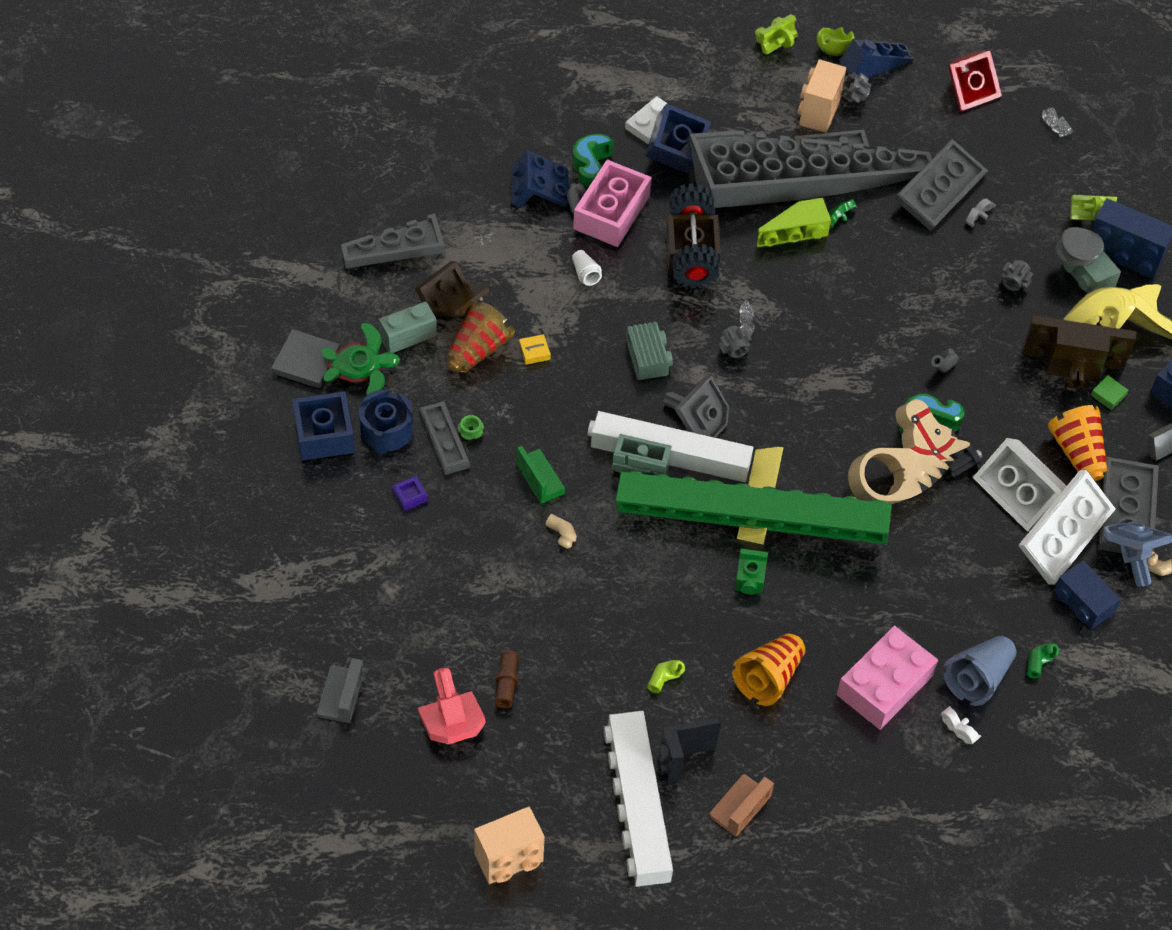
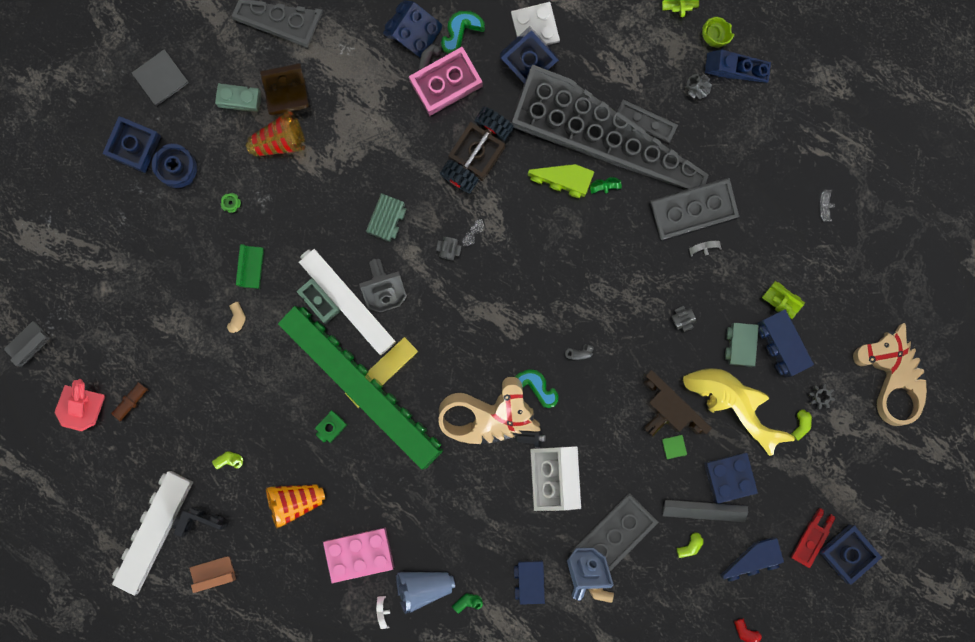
camera: 40 degrees right, 30 degrees up
green animal [321,323,400,395] -> none
dark purple tile [392,476,428,511] -> none
dark grey tile [419,401,470,475] -> none
light nougat brick [474,806,545,884] -> none
yellow tile [519,334,551,365] -> none
white cone [572,250,602,286] -> none
light nougat brick [797,59,846,133] -> none
red slope [948,51,1002,111] -> none
white tile [1018,470,1115,585] -> none
light orange cone [1048,405,1107,481] -> none
dark grey piece [1055,227,1104,266] -> none

